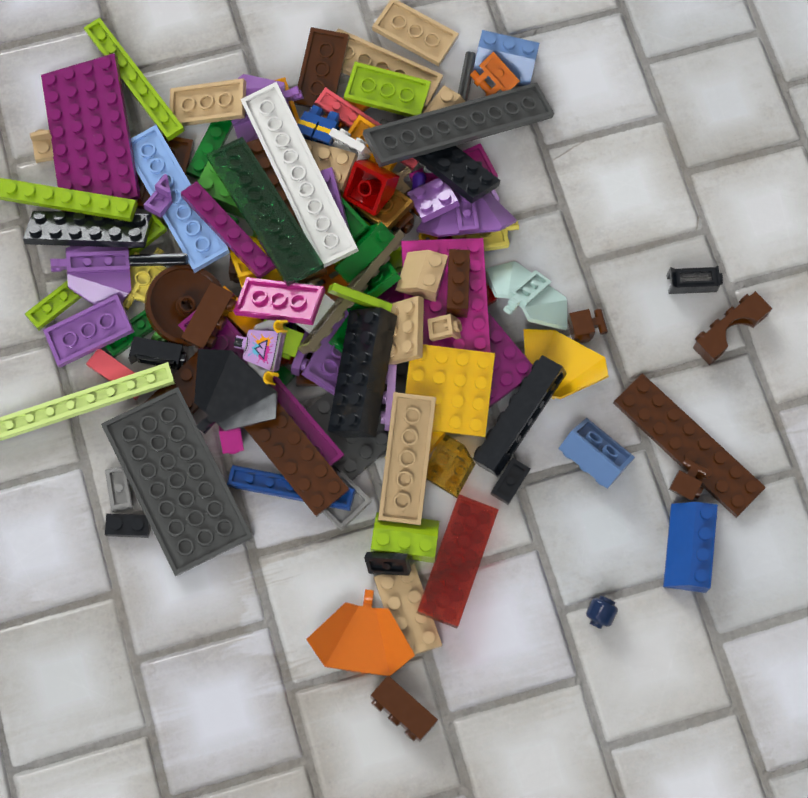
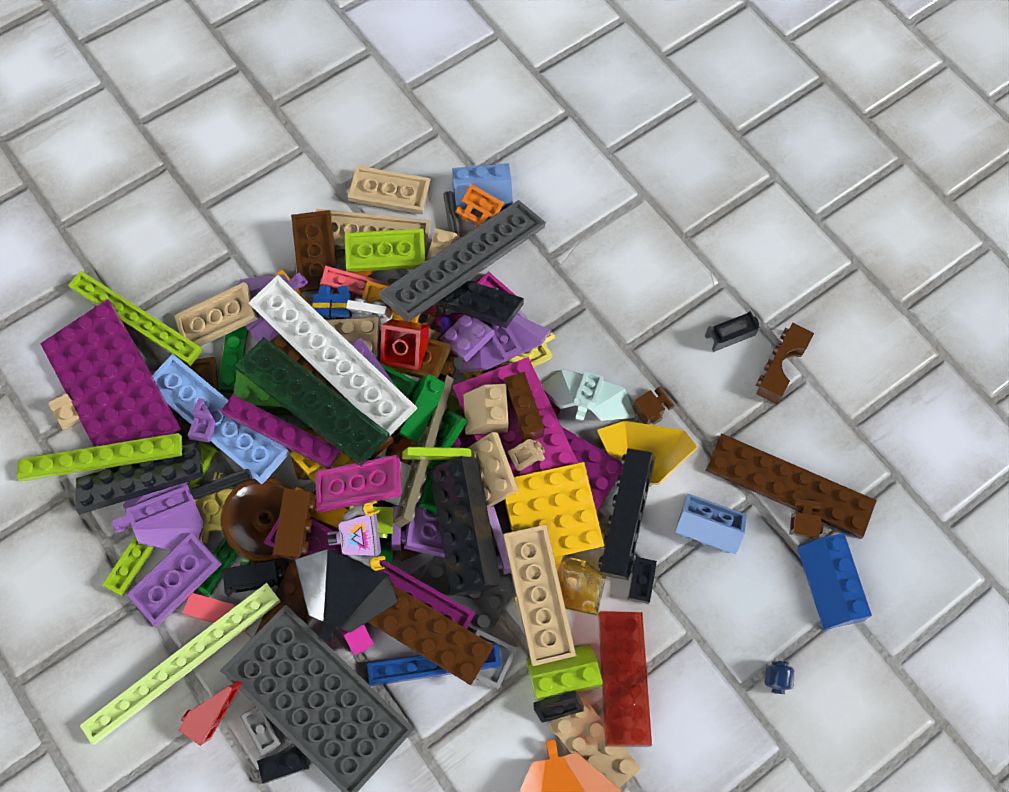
camera: 20 degrees left, 5 degrees down
none -> slope [178,681,242,746]

